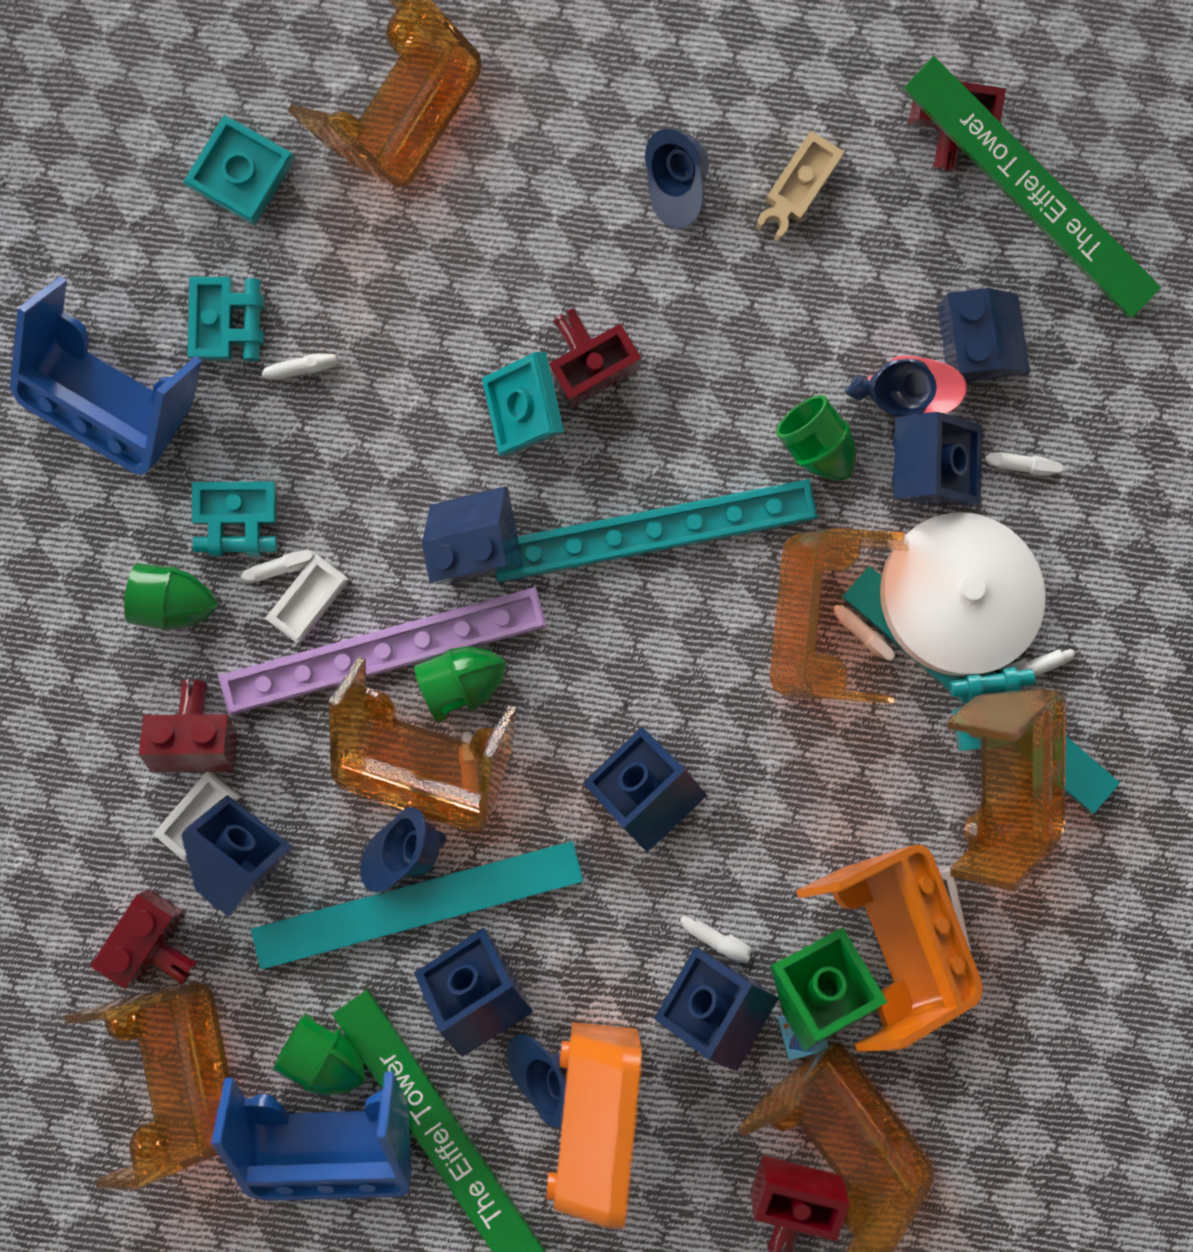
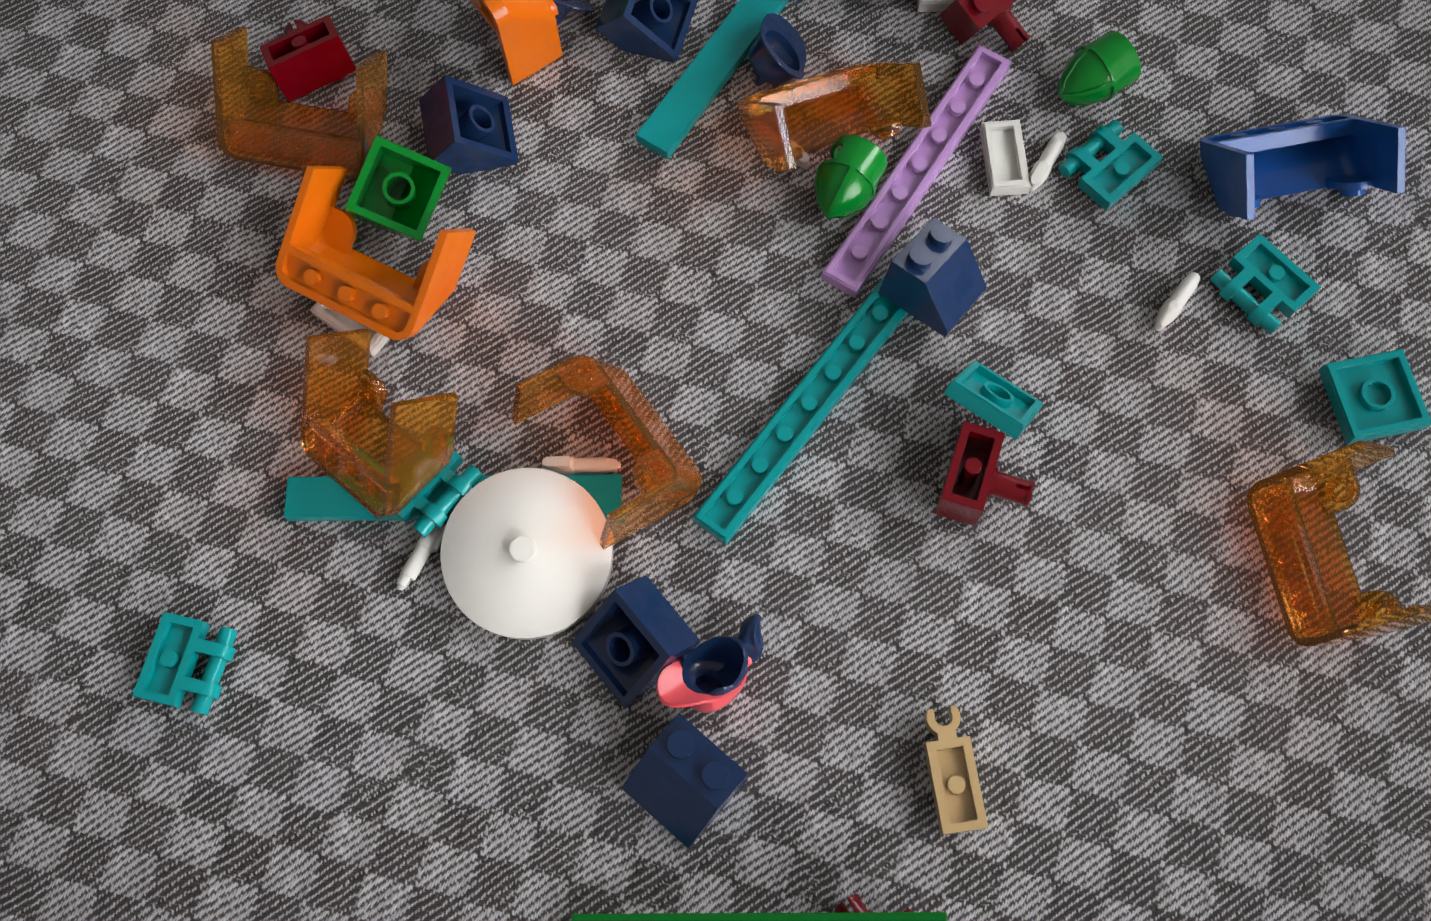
camera: 145 degrees right, 15 degrees down
dark blue slope [583,727,707,852] -> none
dark blue piece [645,128,709,229] -> none
white piece [680,916,753,964] -> none
green helmet [776,395,856,481] -> none
white piece [985,452,1063,476] -> none

